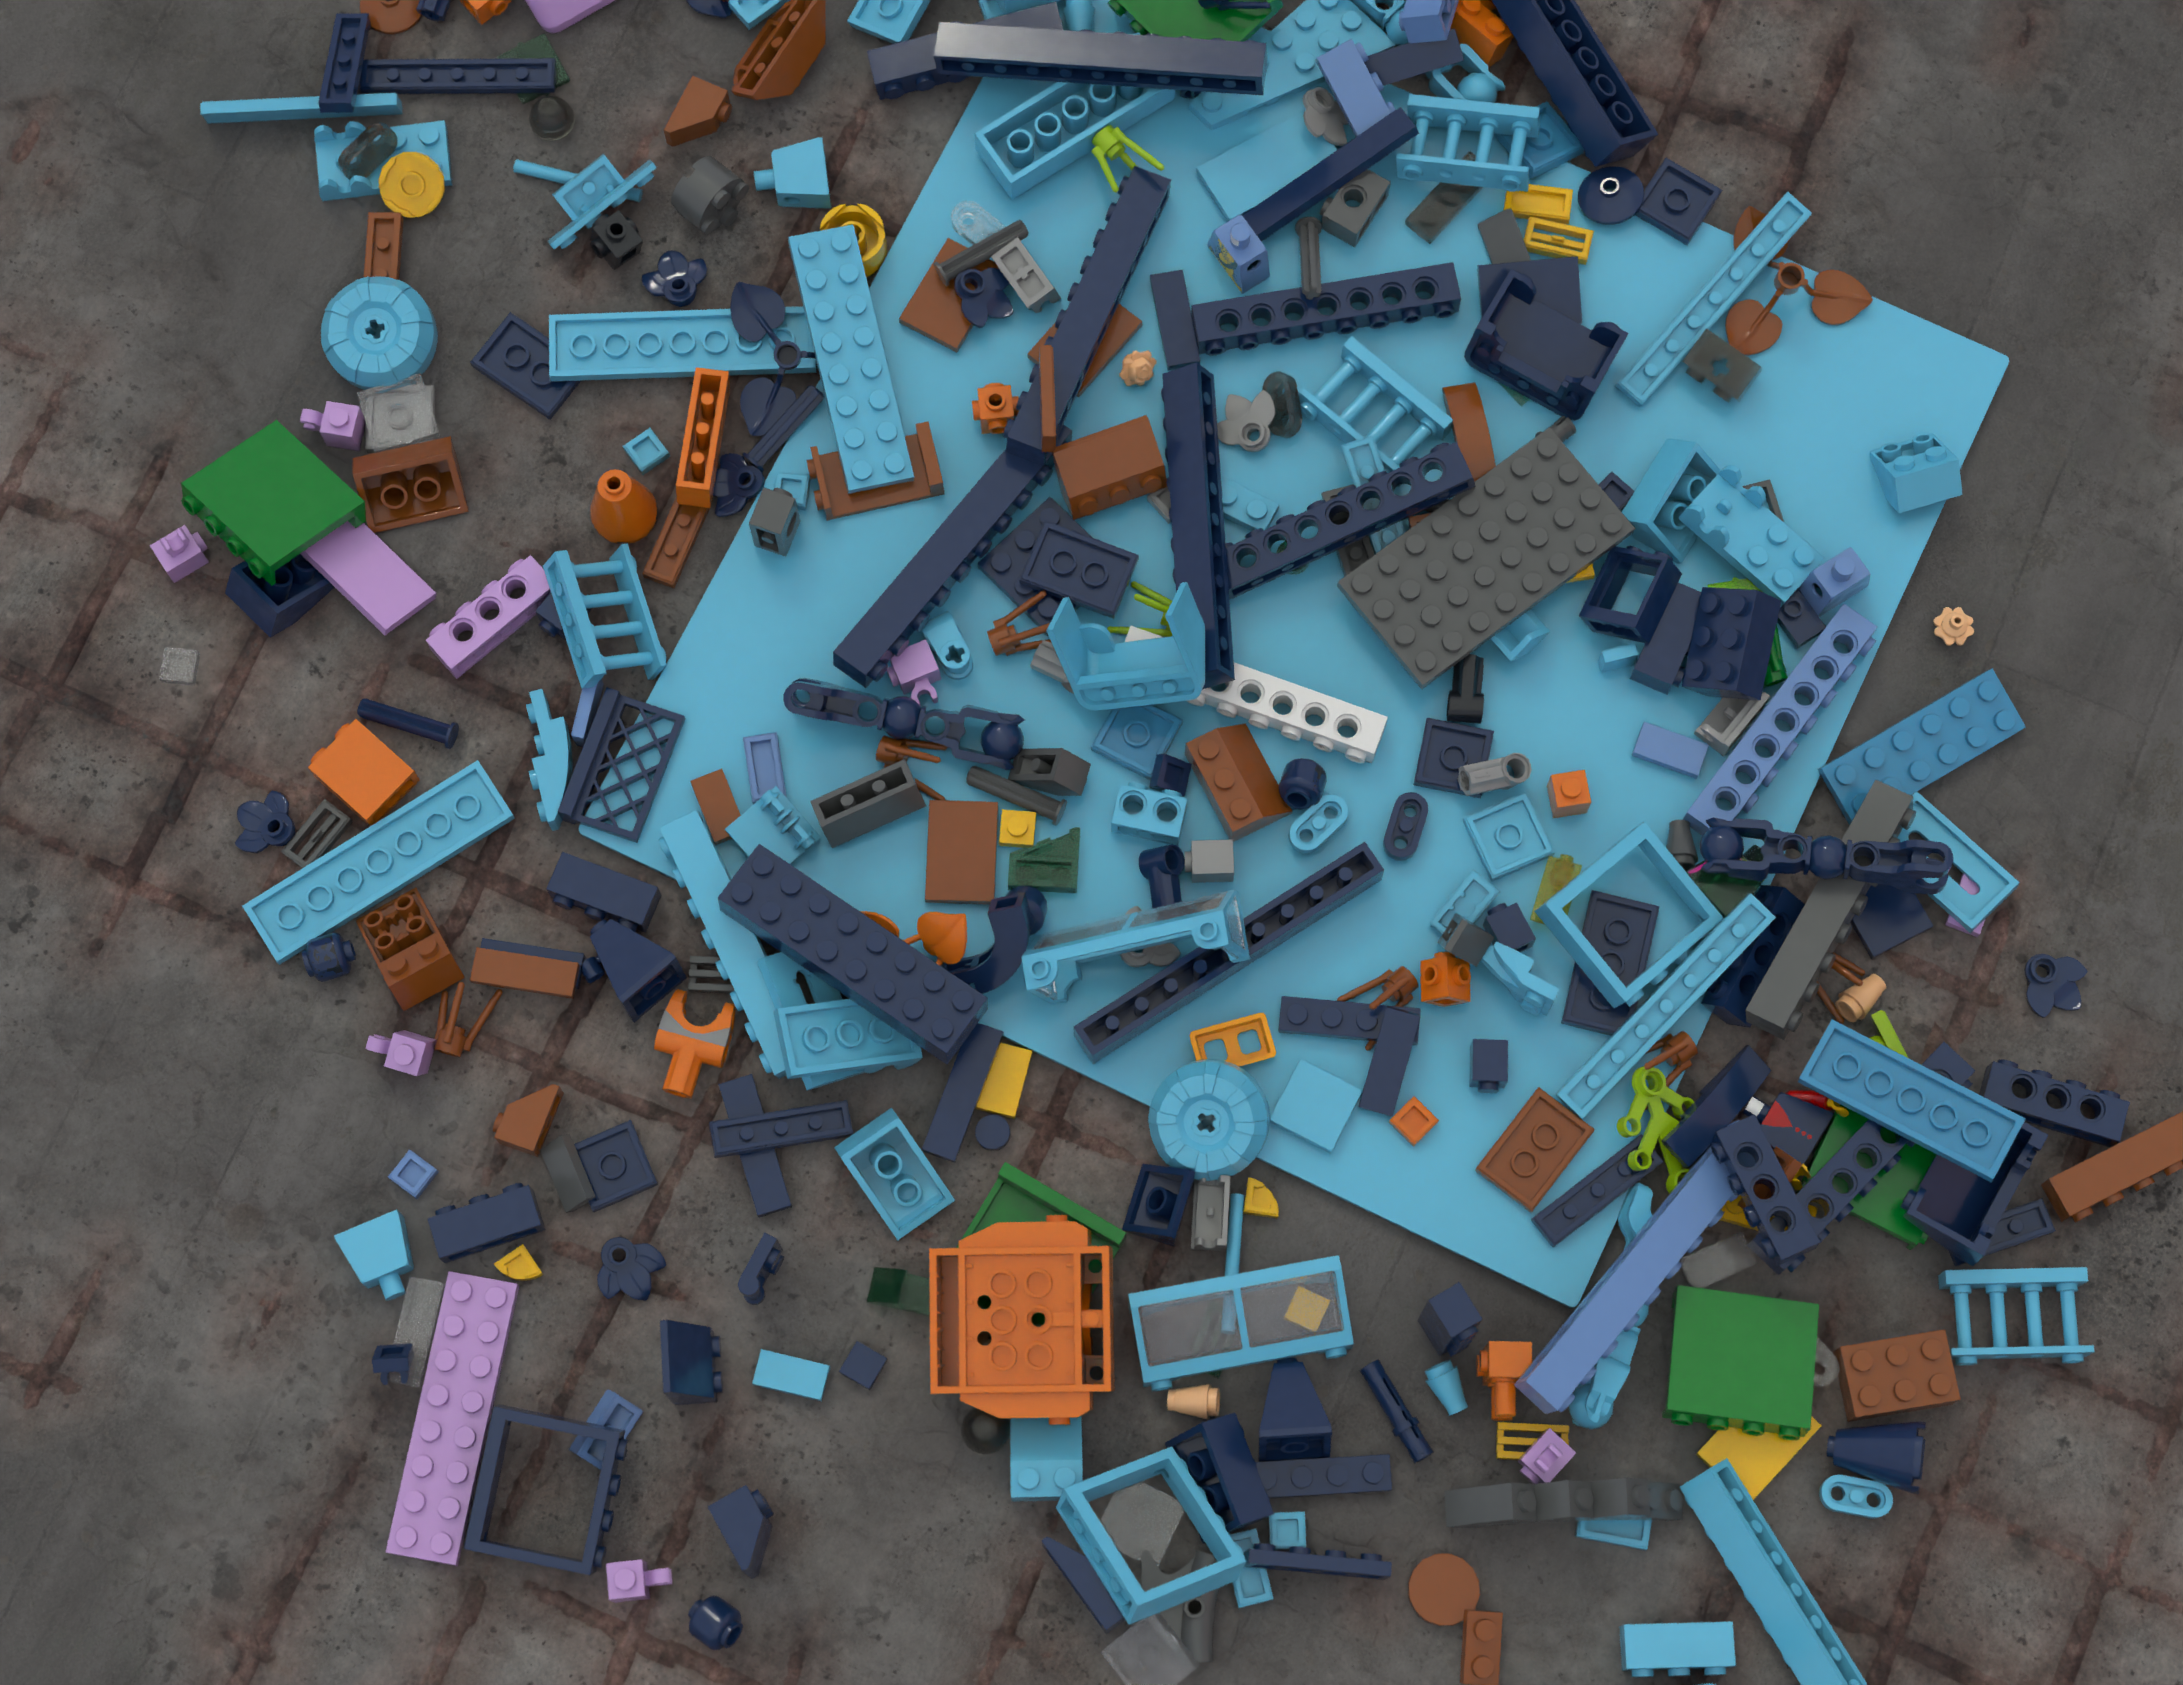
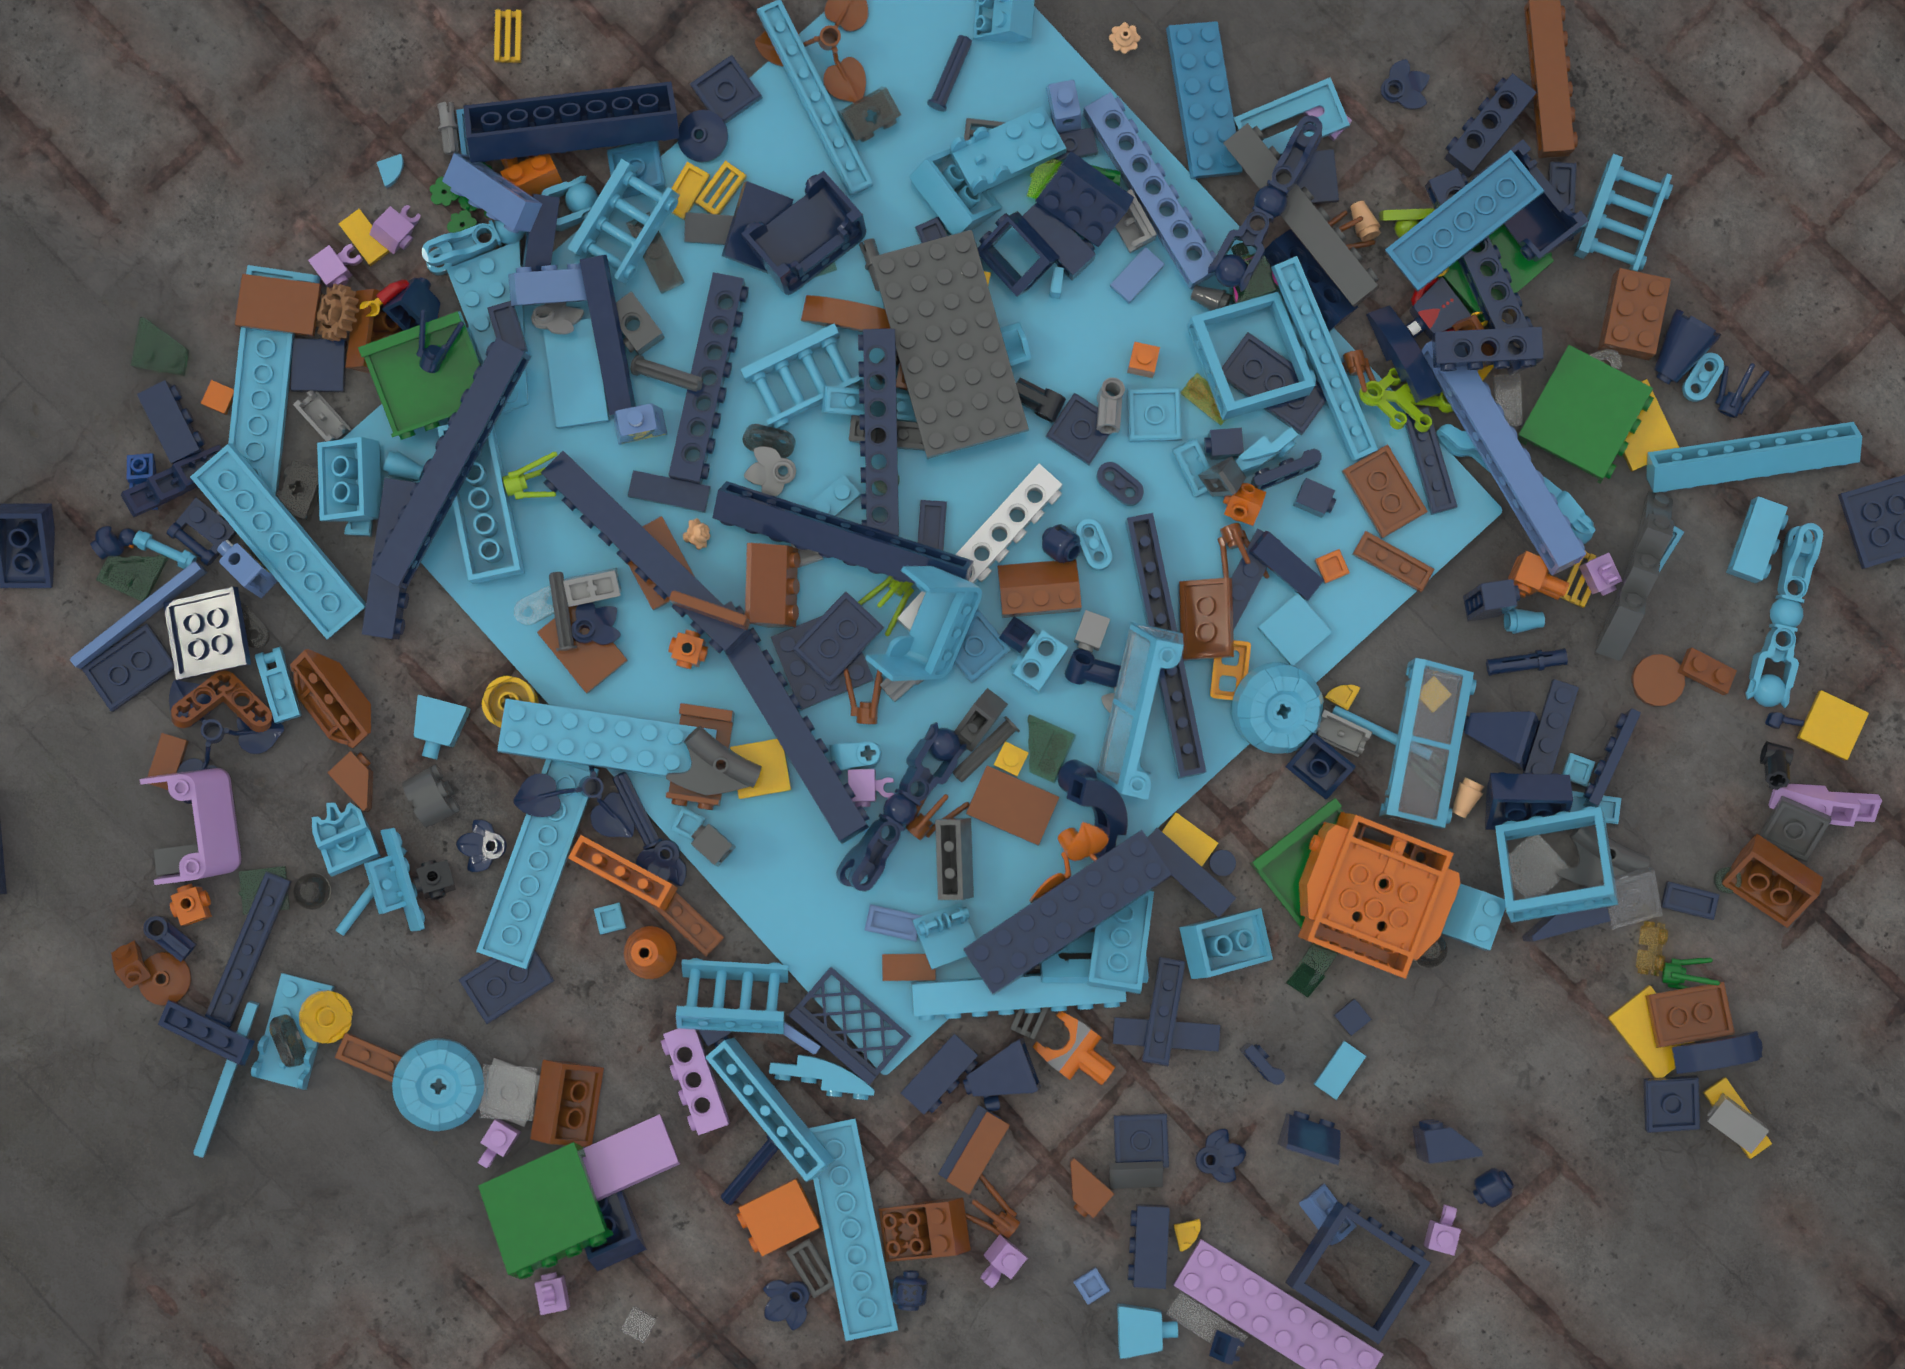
camera: 70 degrees left, 10 degrees up
none -> medium azure plate [312,803,381,877]
none -> dark blue tile [487,301,528,352]
none -> dark grey pin [666,726,762,795]
none -> medium azure brick [705,1038,835,1182]
none -> yellow tile [730,739,791,799]
none -> dark blue tile [918,500,947,551]
none -> dark blue axle [927,35,972,112]
none -> dark orange tile [1179,577,1234,661]
none -> dark blue hinge [1251,449,1322,490]
none -> dark orange tile [1352,531,1435,593]
none -> dark blue plant [1715,363,1770,418]

